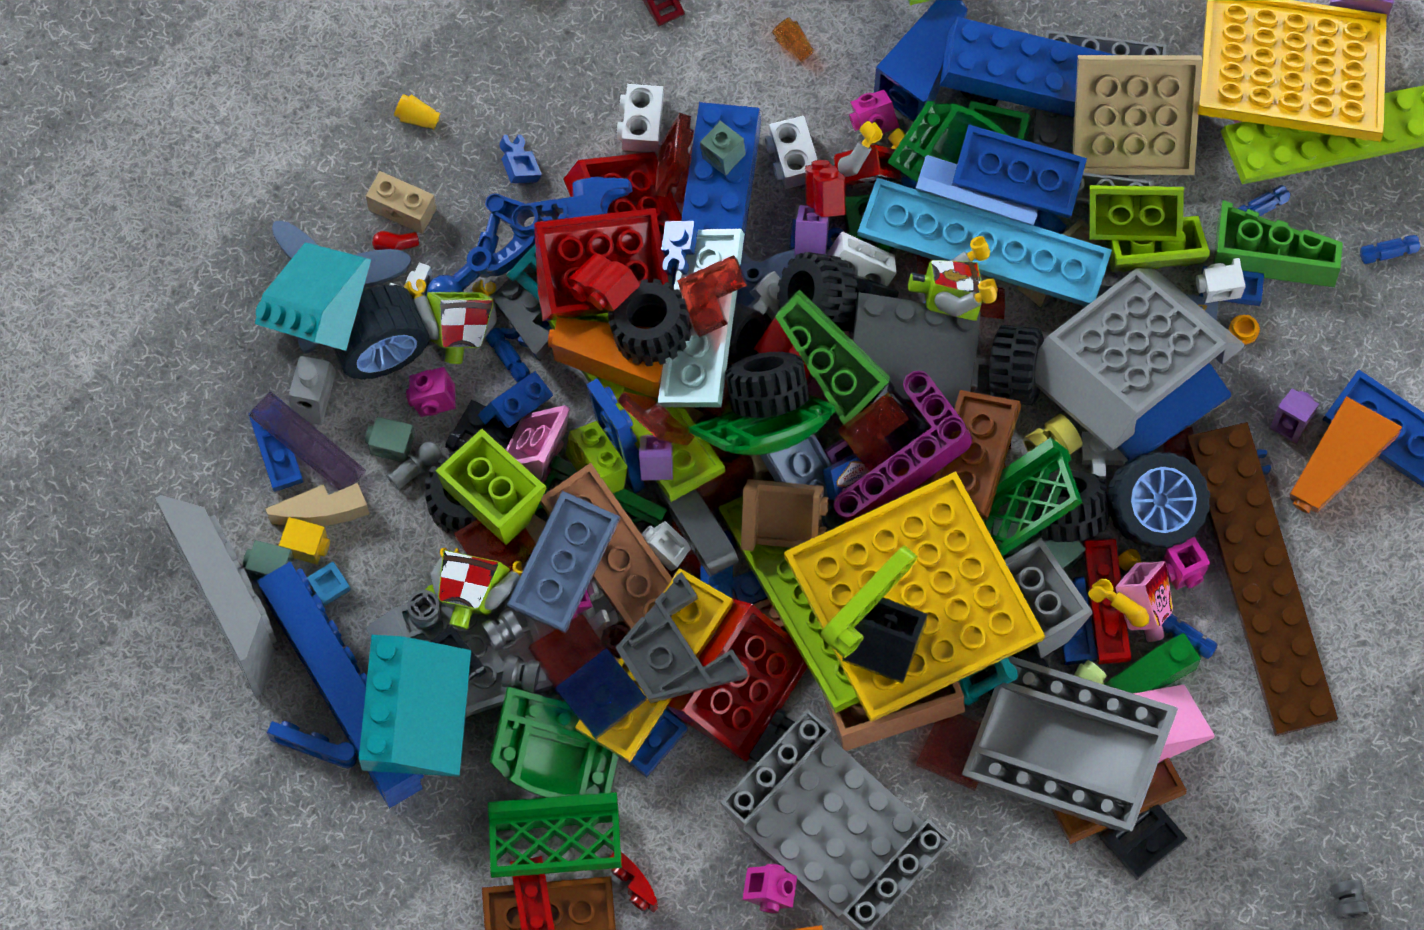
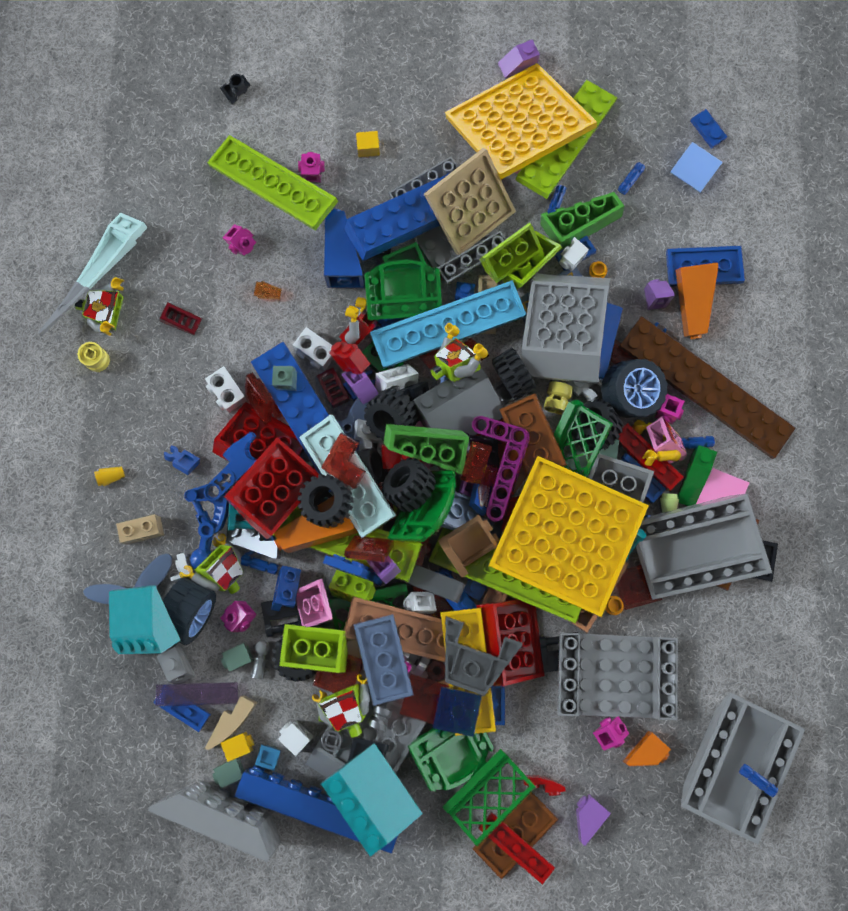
camera: 40 degrees left, 10 degrees up
blue plate [267,721,357,769] -> none
red arm [372,231,419,250] -> none
flat silver wheel [502,655,541,693] -> none
red brick [567,254,640,311] -> none
plate [661,221,699,275] -> none
lime beam [820,546,918,658] -> none
black slope [842,598,928,684] -> none
dark pink brick [849,89,899,137] -> none
light blue panel [915,155,1038,225] -> none
blue plate [952,125,1087,219] -> none
none -> white brick [278,720,314,756]
none -> dark red slope [316,367,350,409]
none -> light orange plate [605,596,624,615]

